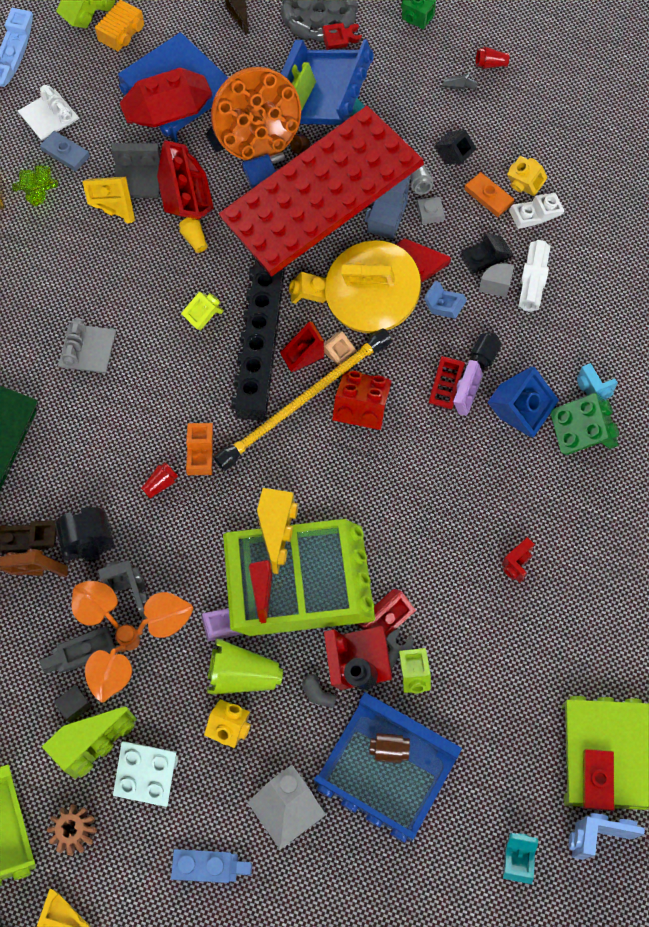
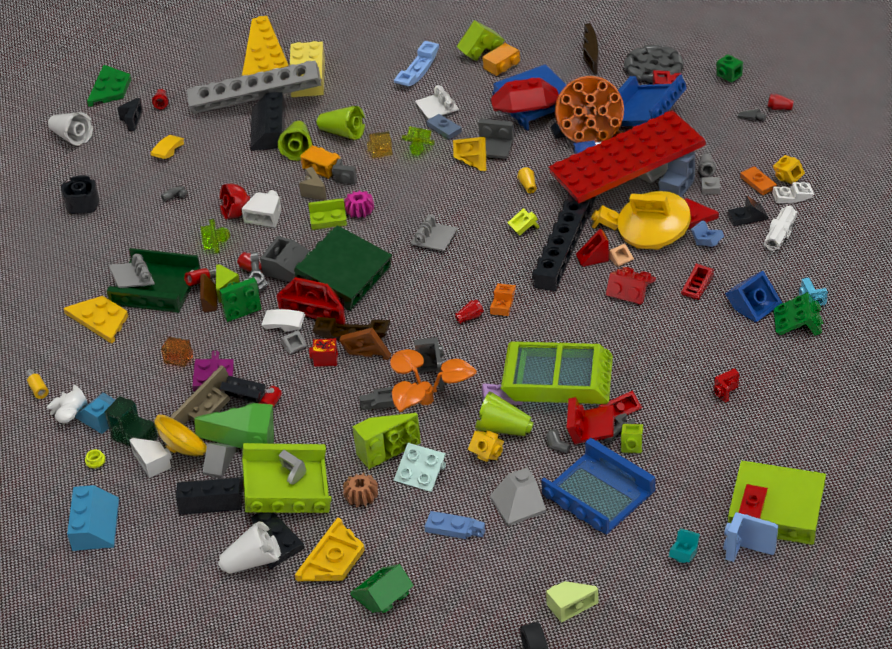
camera: 15 degrees right, 25 degrees down
black brick [55,507,115,562] -> none
red wedge [157,140,214,220] -> none
yellow hose [213,328,392,472] -> none
red slope [249,560,272,624] -> none
yellow slope [257,488,298,574] -> none
lime hinge [292,62,316,111] -> none
black brick [344,658,378,690] -> none
reddish brown brick [369,733,410,763] -> none
black brick [435,130,477,165] -> none
lavender plate [453,360,483,416] -> none
black brick [470,332,502,370] -> none
light grey brick [479,263,514,298] -> none

